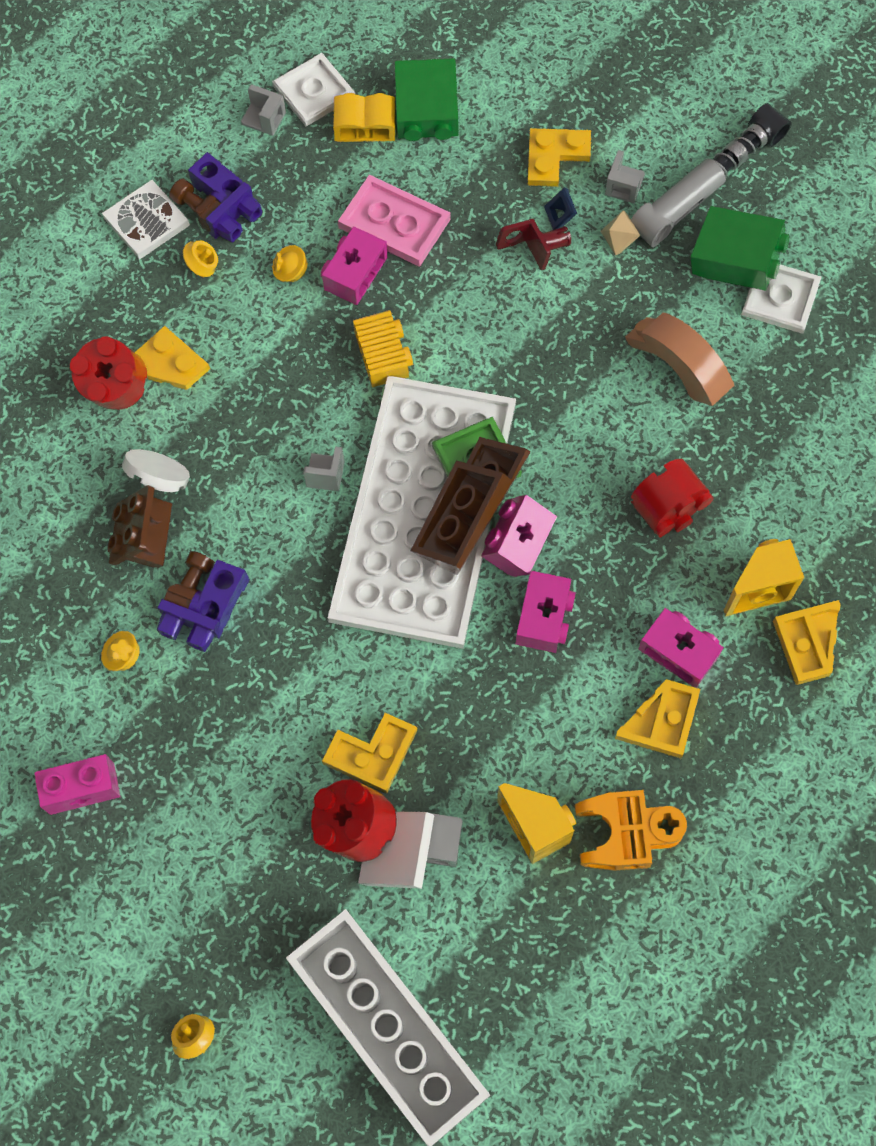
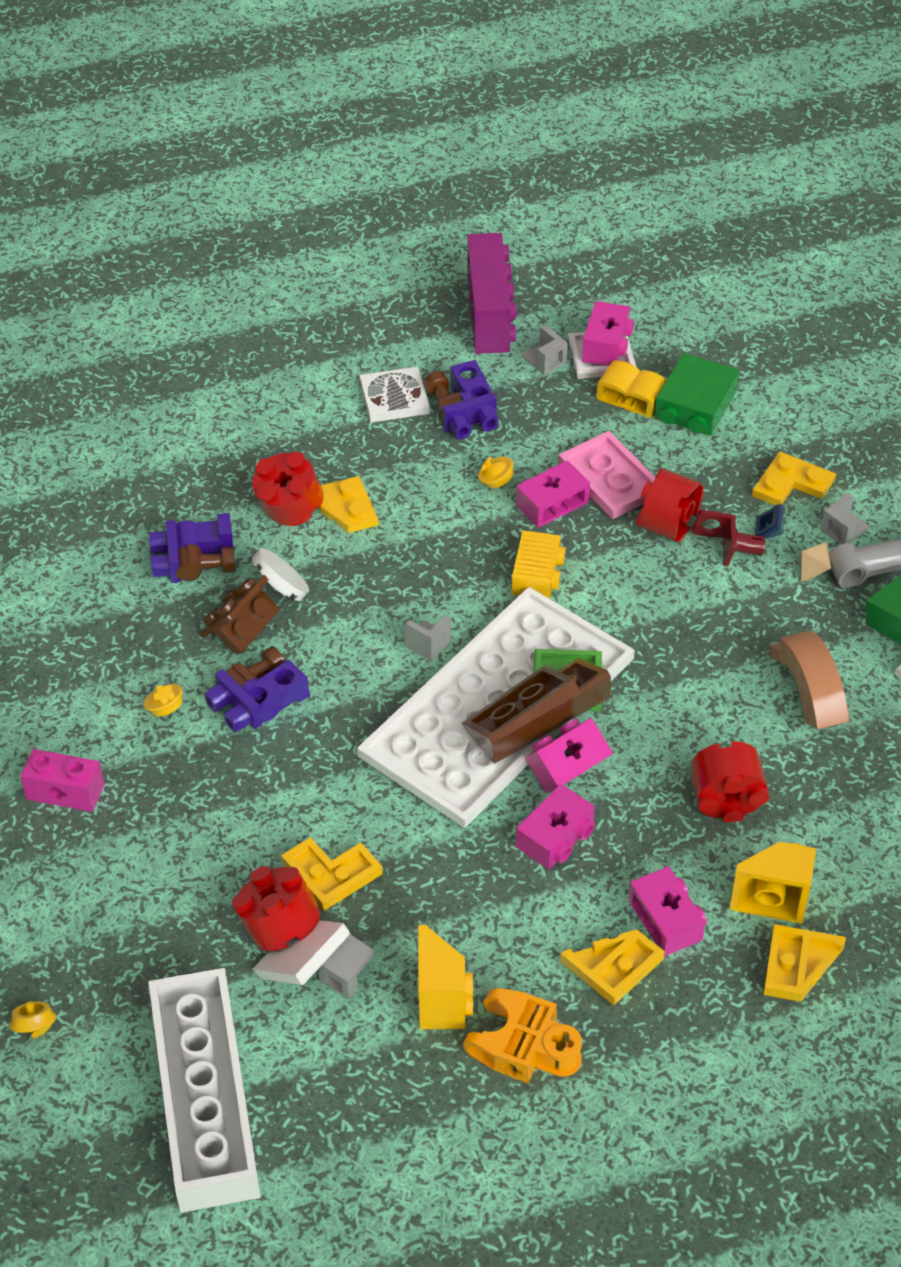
camera: 25 degrees right, 20 degrees down
yellow hat [183,240,218,277] -> none
none -> dark purple hips [149,513,236,583]
none -> magenta brick [467,233,516,354]
none -> dark pink brick [582,301,634,366]
none -> red brick [636,468,704,542]

